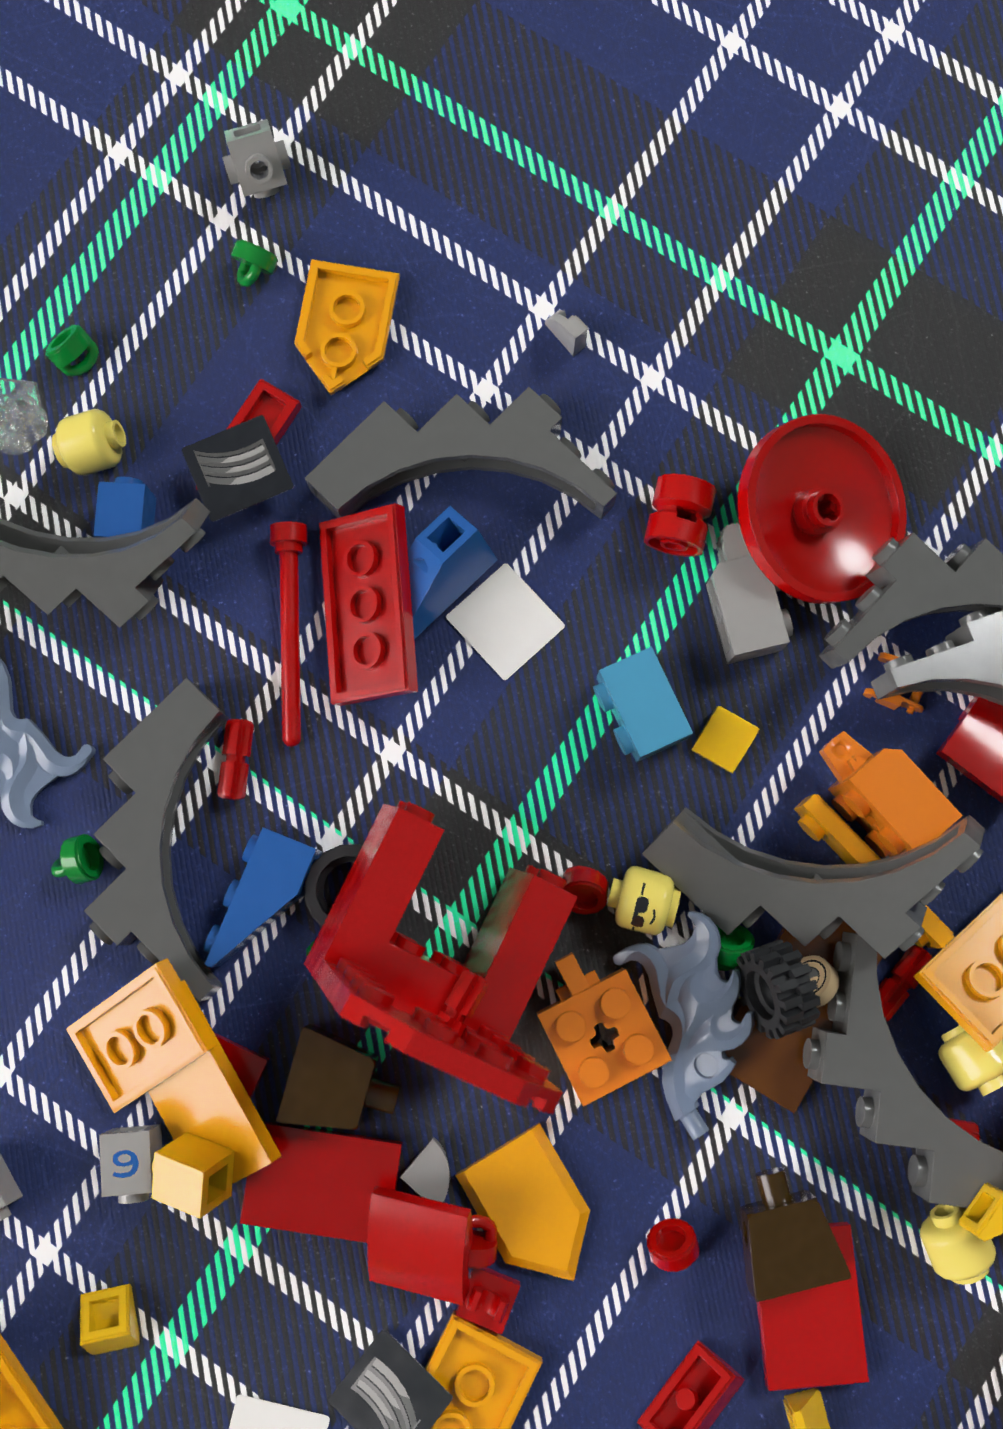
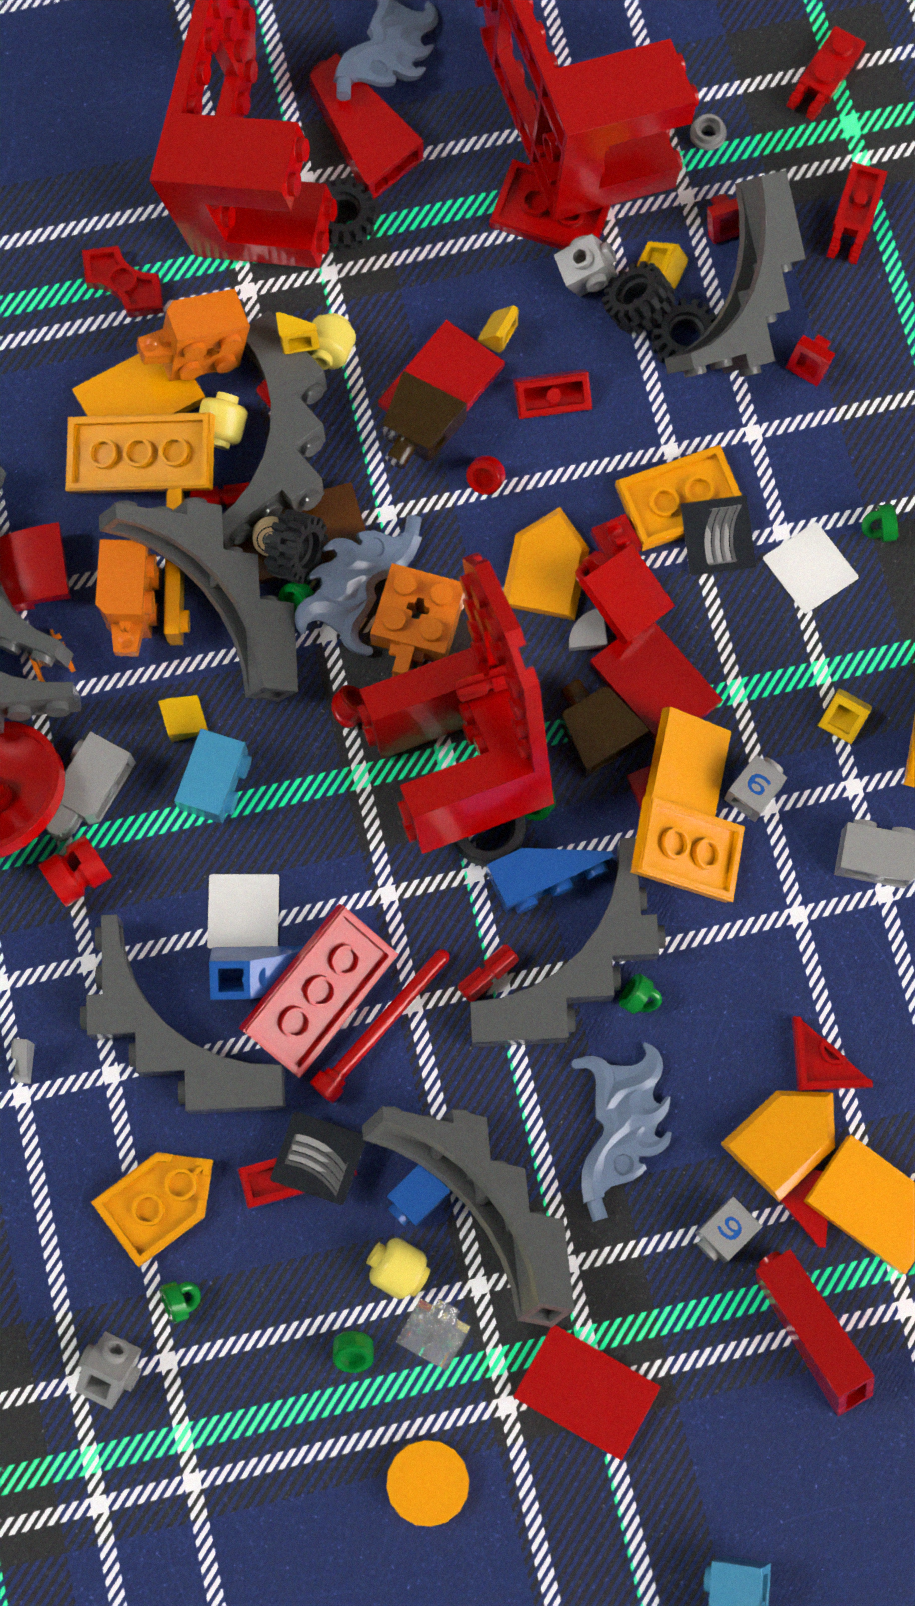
camera: 140 degrees left, 5 degrees down
yellow brick [151,1132,235,1218] -> none
light yellow head [607,866,681,935] -> none

